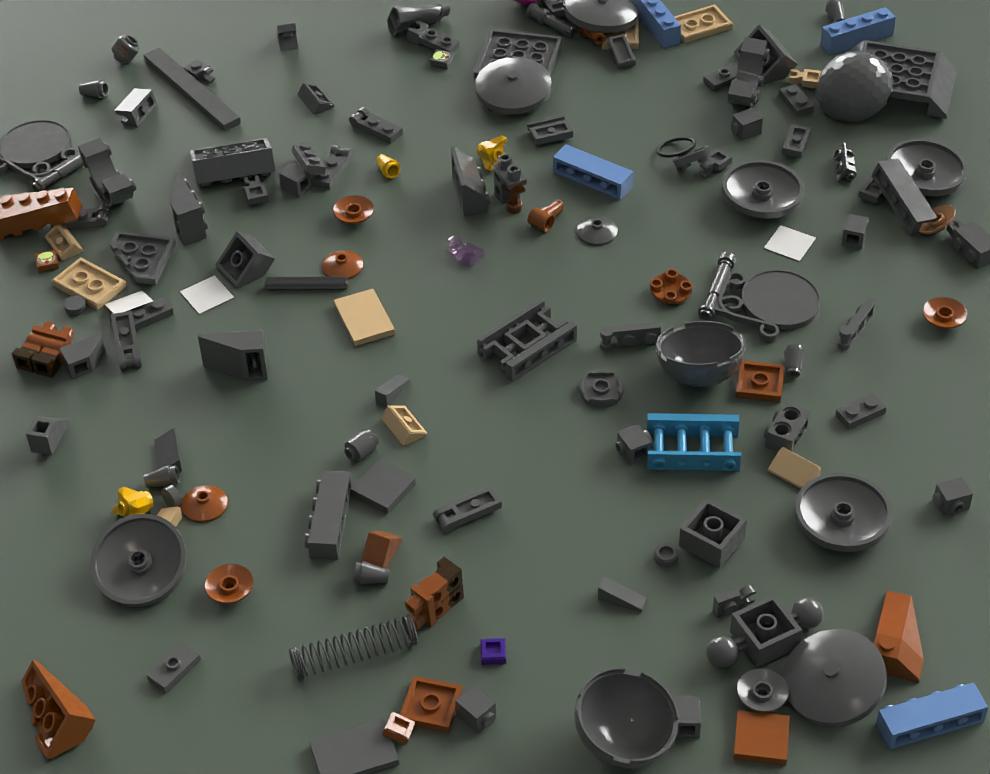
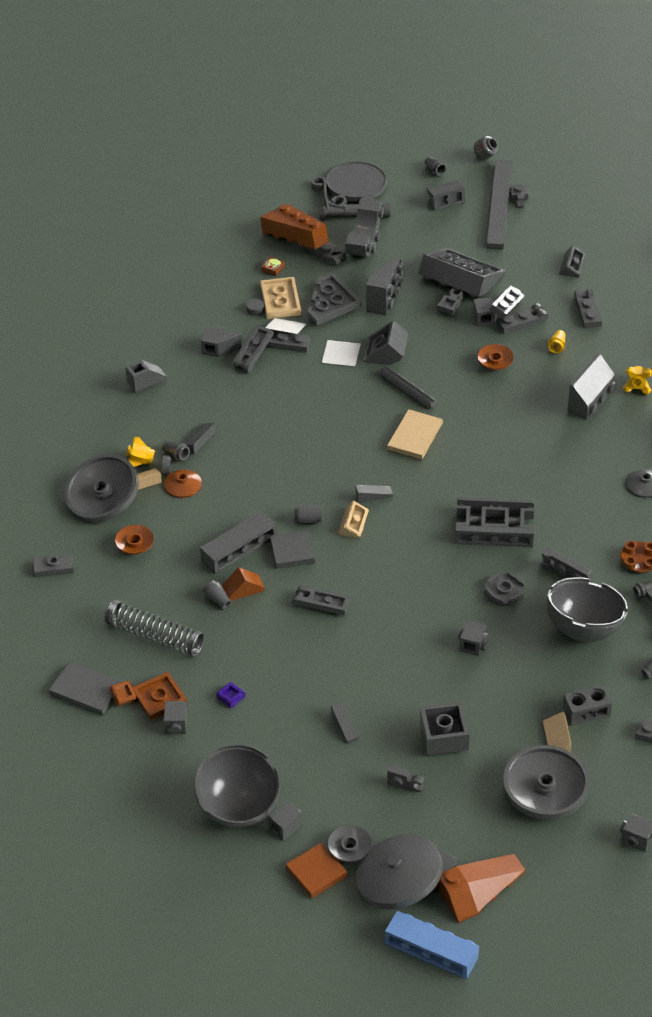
camera: 45 degrees right, 0 degrees up
hips [12,321,74,378] -> none
tan slope [45,224,84,260] -> none
dark grey slope [197,330,269,381] -> none
dark grey slope [276,23,298,51] -> none
dark orange dish [322,250,363,279] -> none
dark orange hips [405,556,464,630] -> none
clear purple plate [448,236,485,268] -> none
dark grey hips [493,153,527,214] -> none
dark orange pin [527,200,564,232] -> none
dark azure fence [647,413,741,471] -> none
dark grey tile [654,543,678,567] -> none
dark grey brick [706,595,824,668] -> none
dark orange tile [736,360,785,403] -> none

